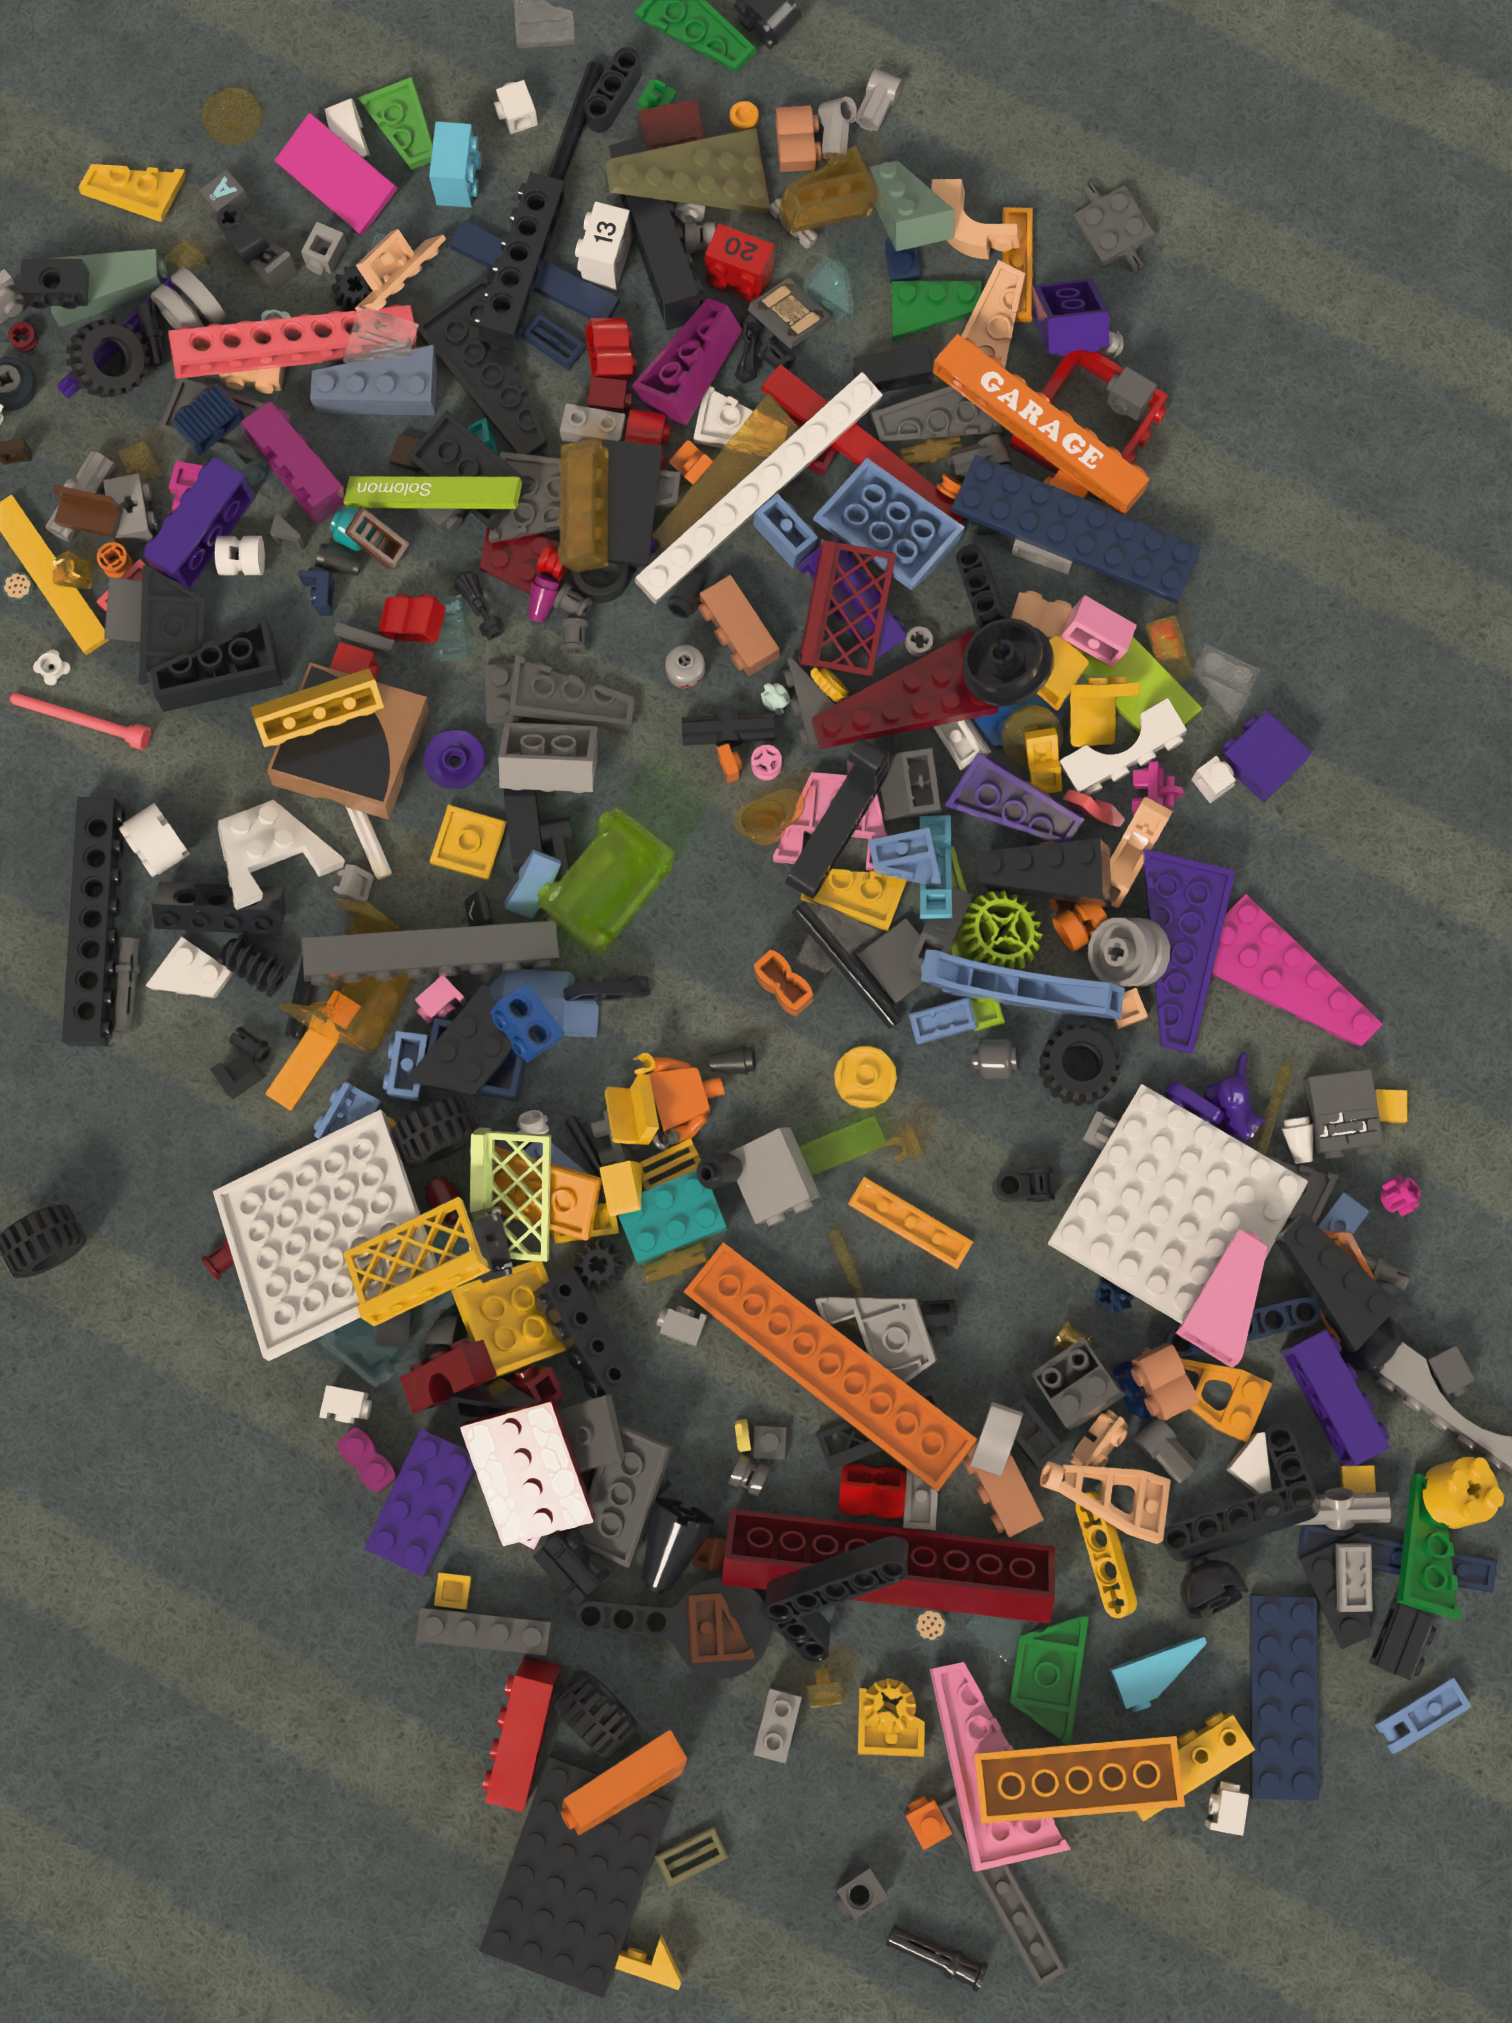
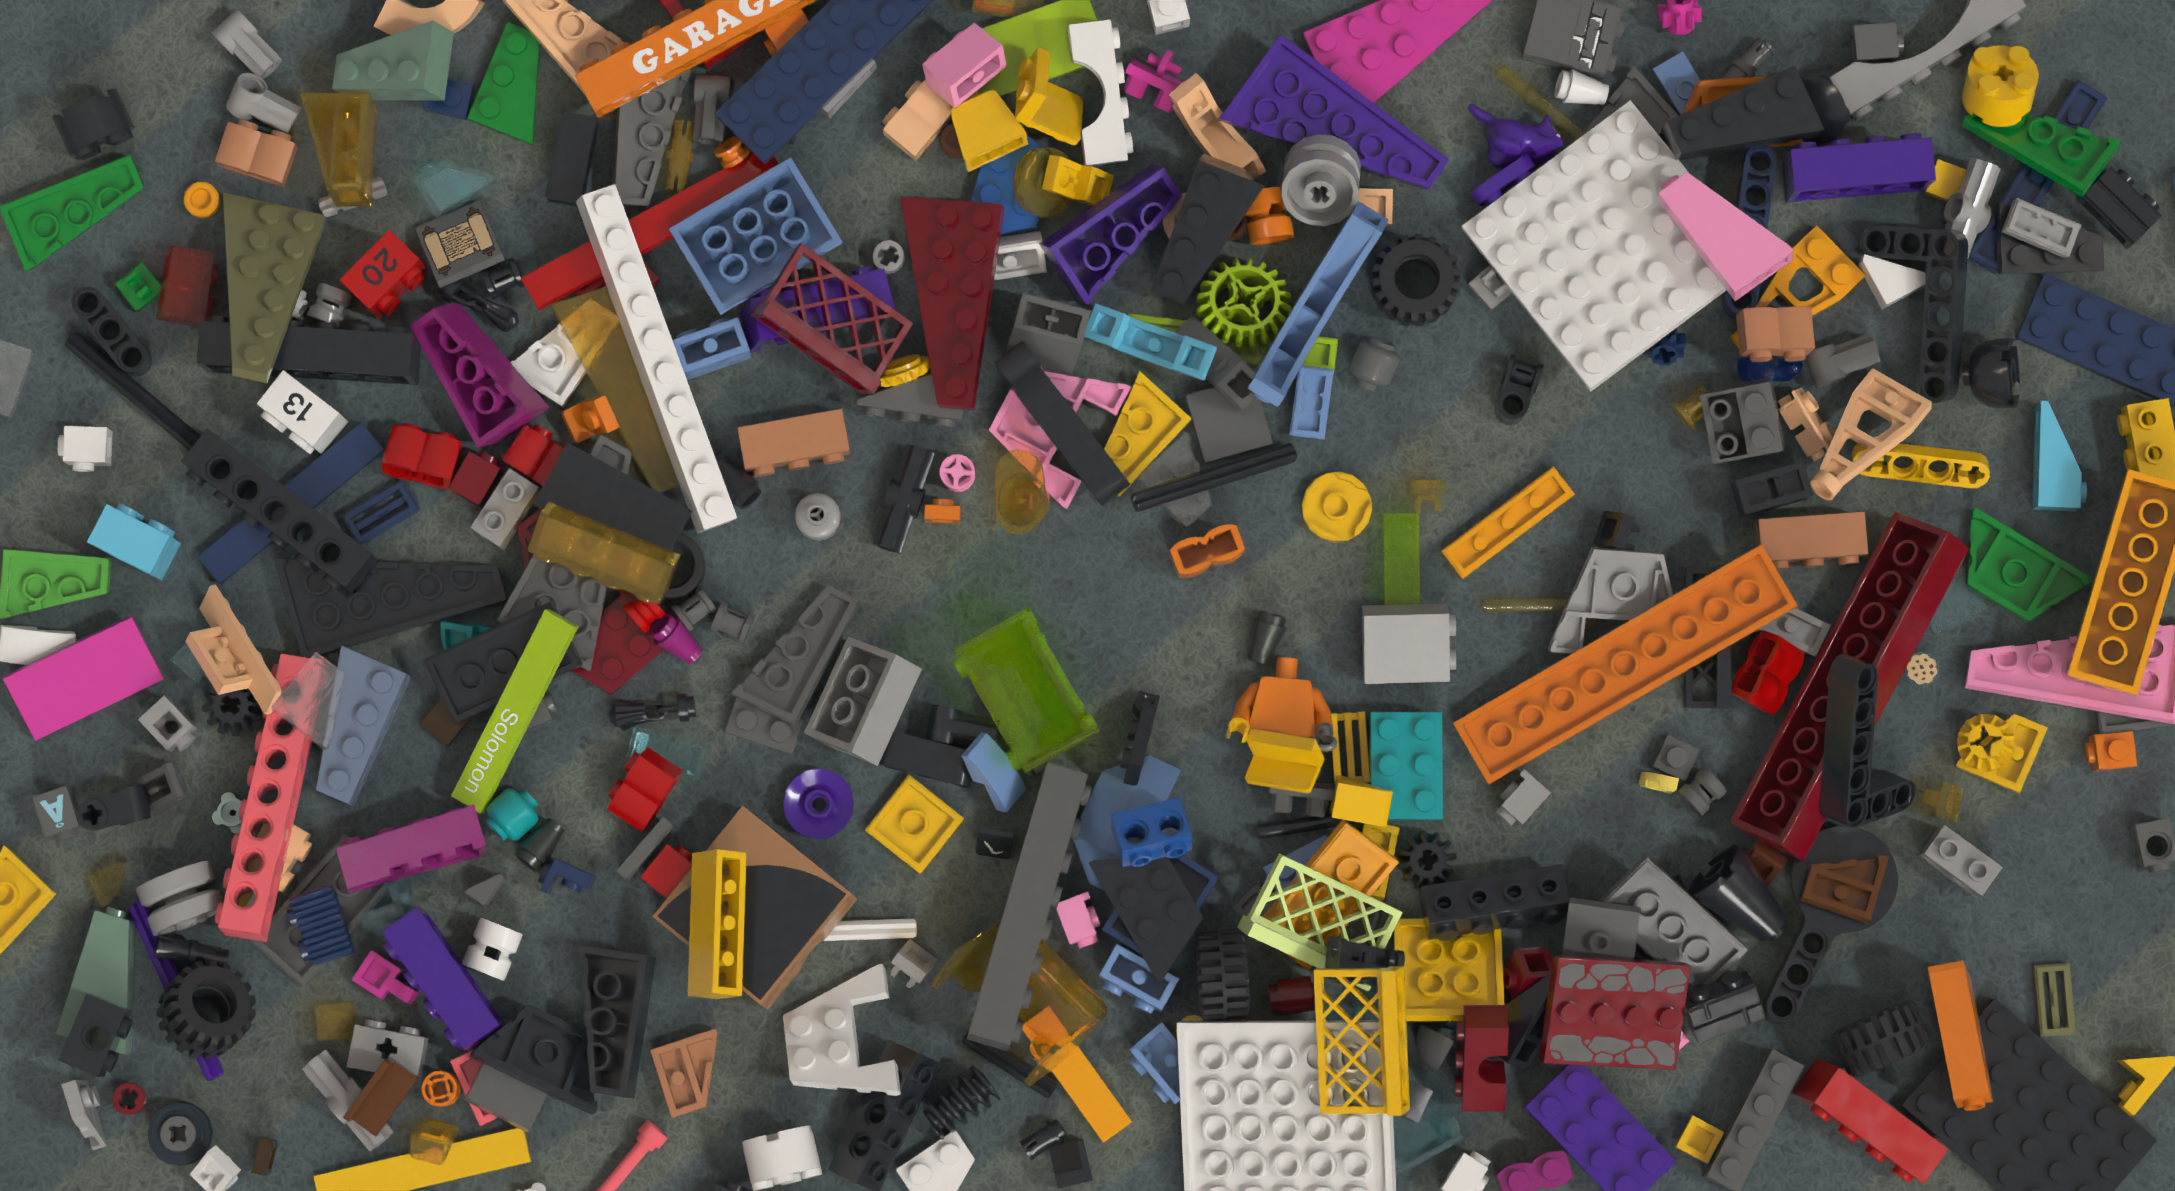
camera: 70 degrees left, 5 degrees up
reddish brown slope [344,507,410,569] -> none
white plate [517,1110,549,1134] -> none
clear yellow pin [642,1242,708,1284] -> none
black brick [697,1153,742,1189] -> none
light aqua plate [761,683,790,716] -> none
medium blue wing [868,827,942,888] -> none
black beam [956,544,1054,706] -> none
light grey slope [970,1402,1023,1476] -> none
coral slope [1062,789,1125,827] -> none
none -> nougat wing [650,1029,718,1118]

